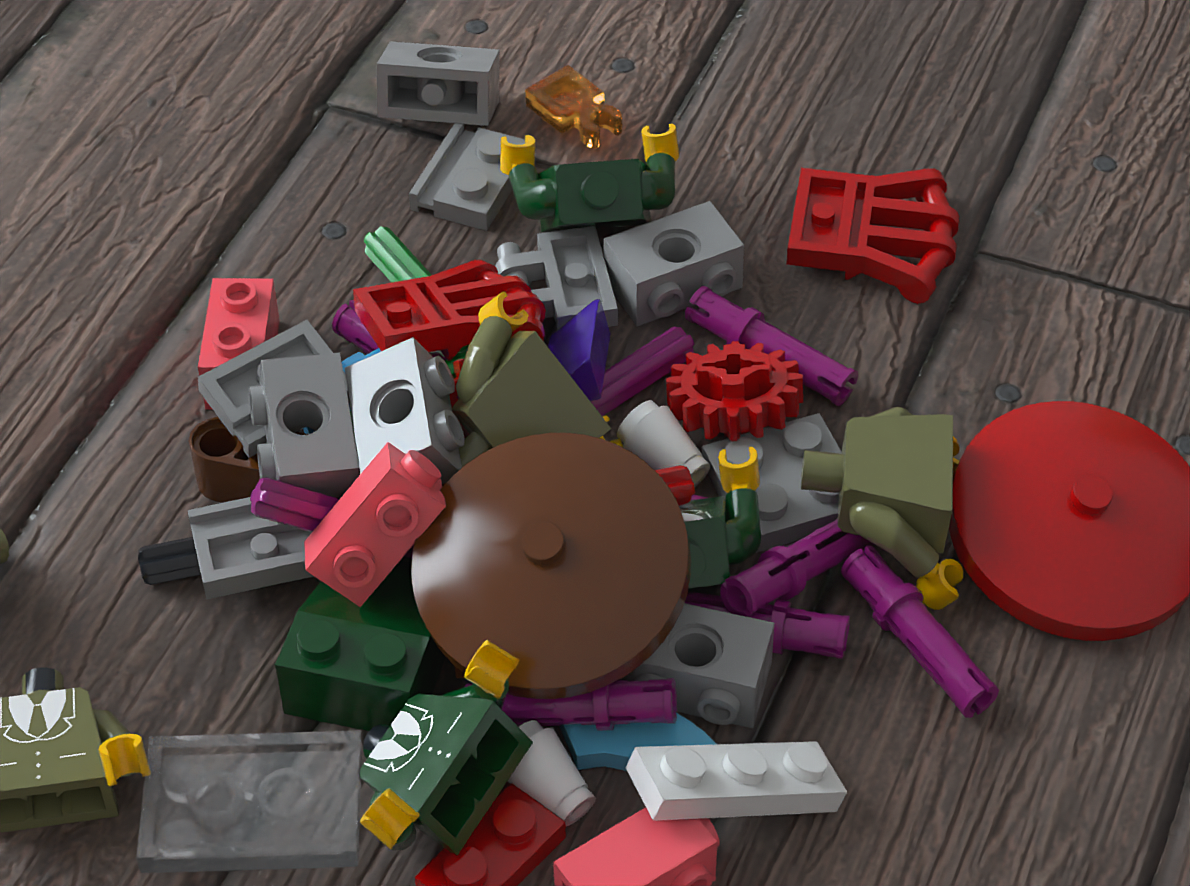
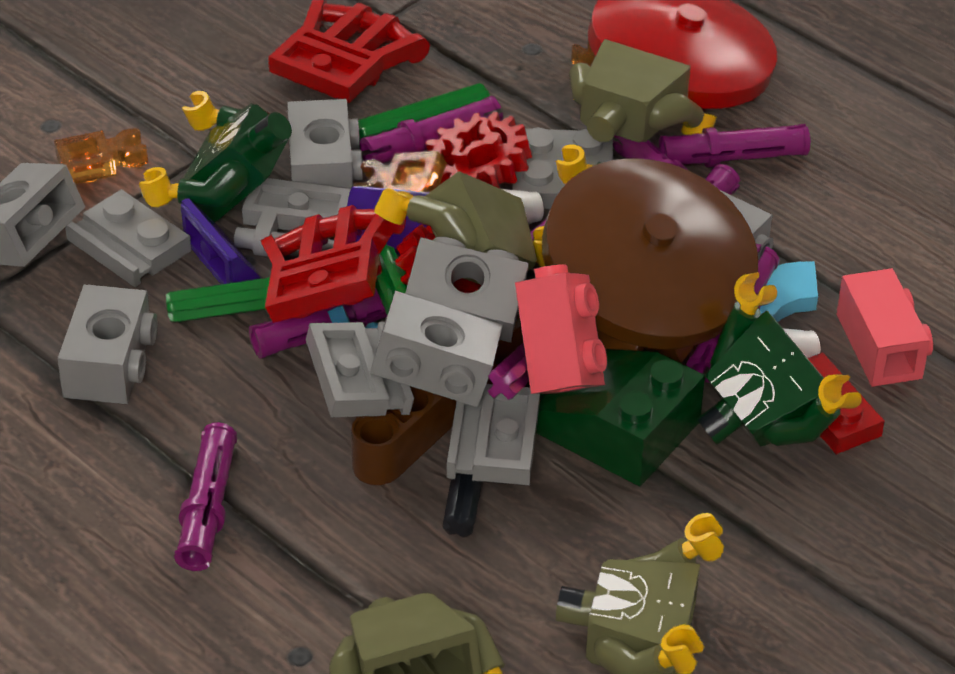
camera: 70 degrees left, 5 degrees down
clear plate [136,731,363,873] -> none
coral brick [198,278,280,410] -> none
white plate [626,741,847,821] -> none
none -> light grey brick [57,284,158,404]
none -> magenta pin [174,422,238,571]
none -> dark purple slope [181,198,263,284]
none -> clear orange plate [353,151,447,192]
none -> green axle [358,83,490,144]

